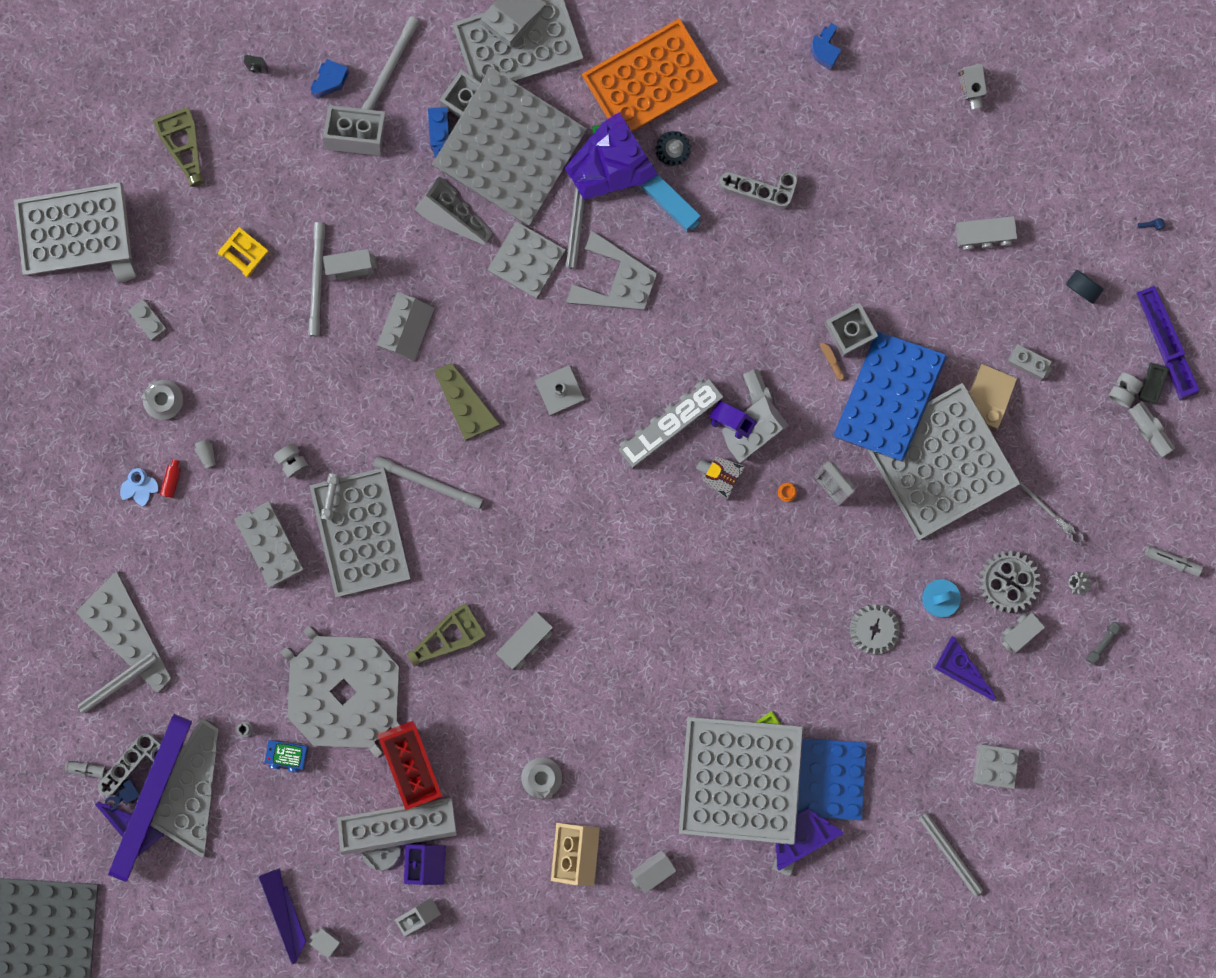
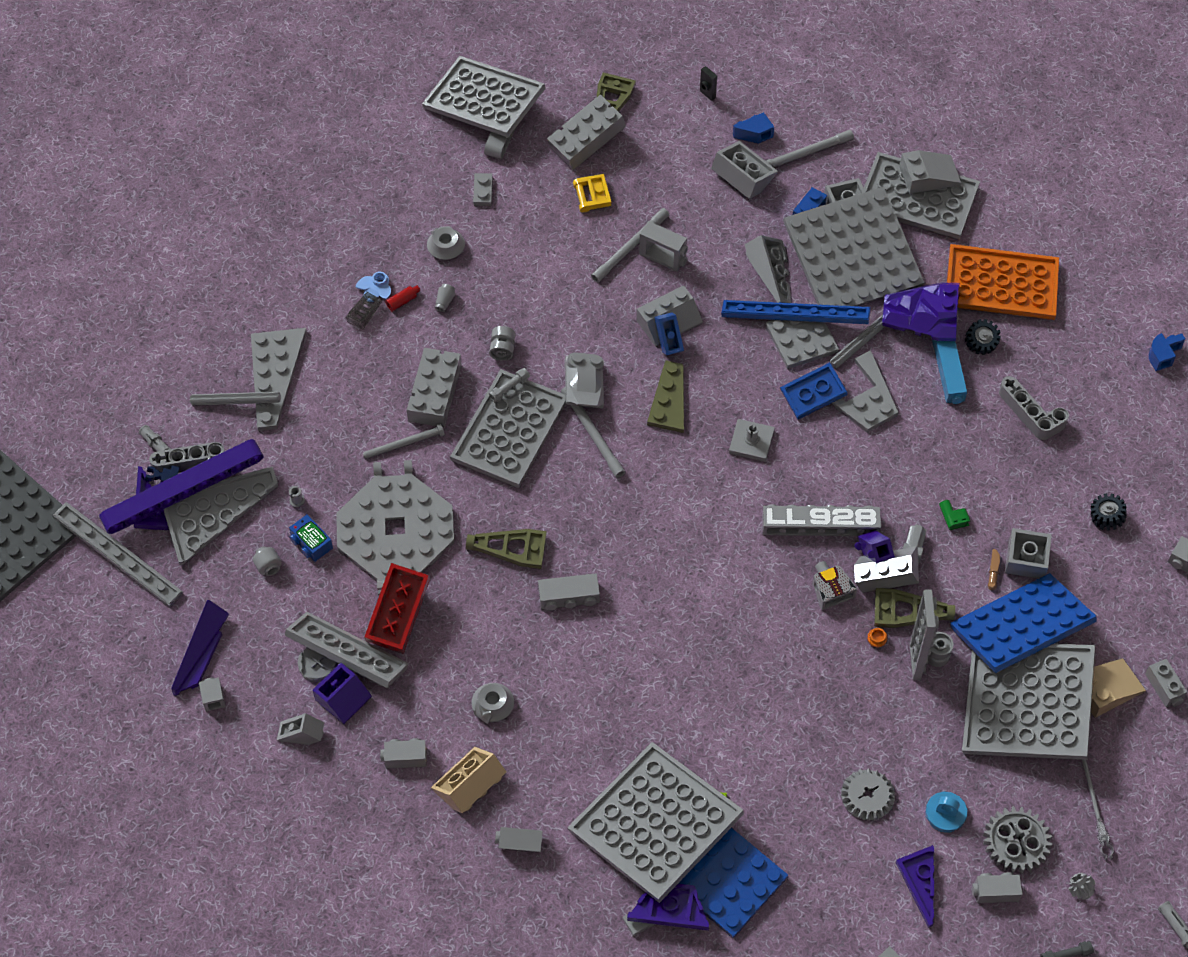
camera: 35 degrees right, 25 degrees down
none -> light grey tile [53,502,183,608]
none -> light grey head [253,547,282,576]
none -> clear smoke slope [346,292,383,330]
none -> light grey bar [363,423,445,459]
none -> light grey brick [380,738,427,769]
none -> light grey piece [547,94,626,170]
none -> light grey slope [564,352,604,408]
none -> blue brick [654,312,684,355]
none -> blue tile [721,300,871,324]
none -> blue tile [780,363,848,420]
none -> olive plate [874,588,955,628]
none -> light grey wheel [928,632,954,667]
none -> green piece [939,500,971,530]
none -> black wheel [1091,493,1127,531]

